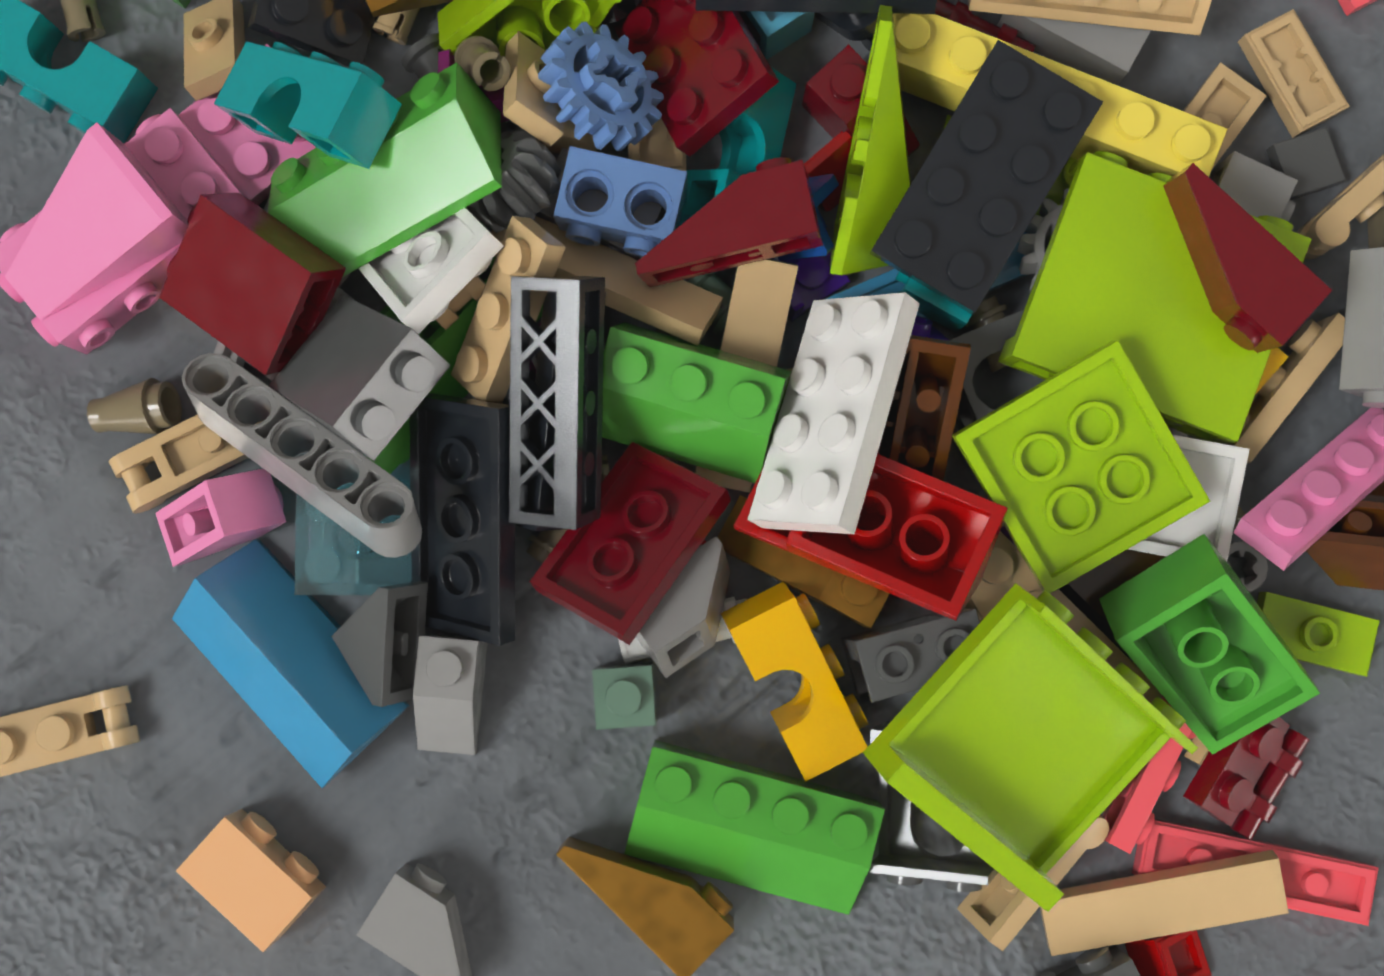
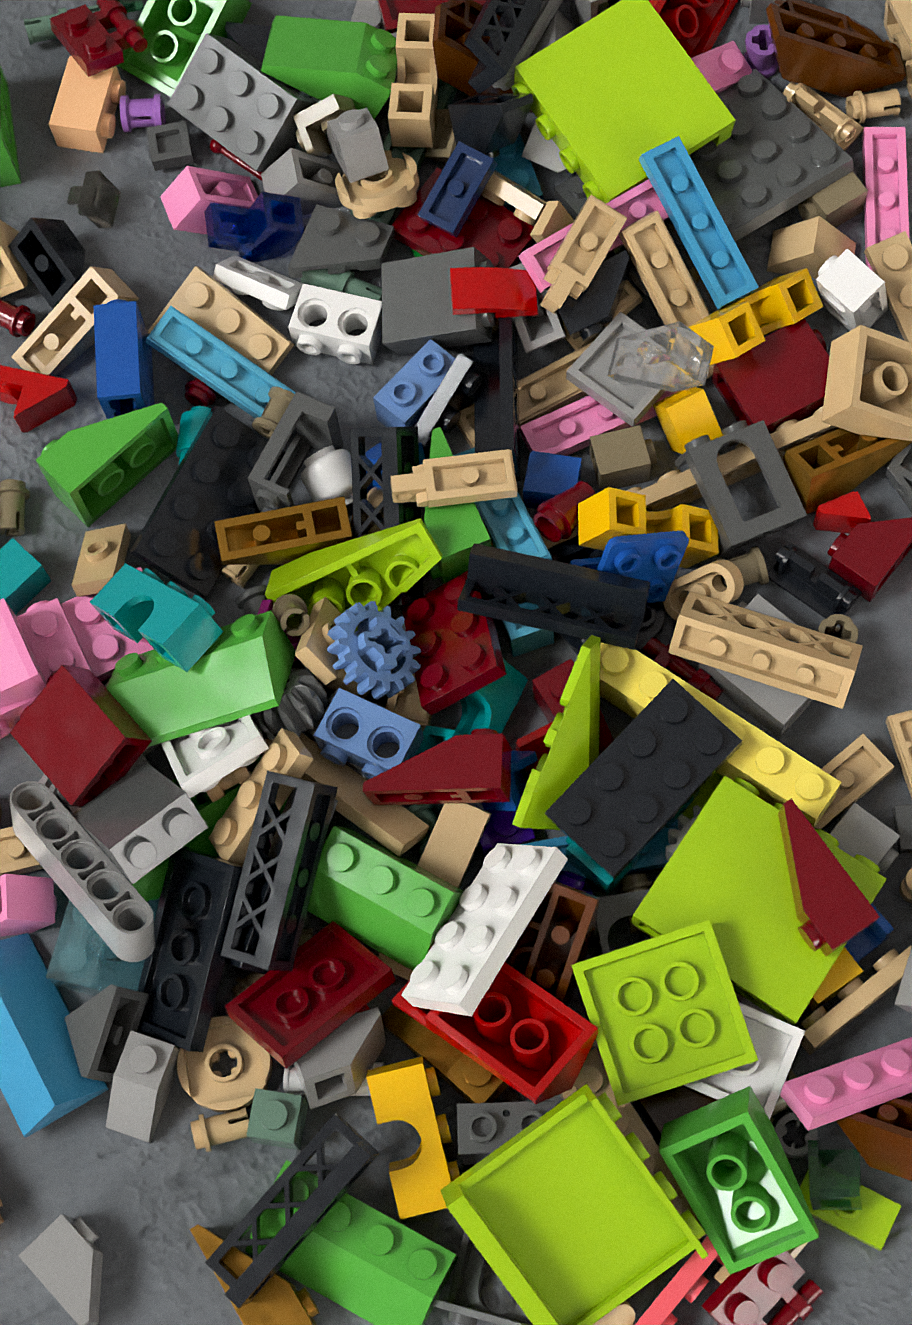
camera: 20 degrees right, 15 degrees down
none -> tan plate [177,1016,273,1113]
none -> tan pin [190,1107,249,1152]
none -> black fence [205,1113,380,1308]
none -> clear green panel [808,1140,862,1210]

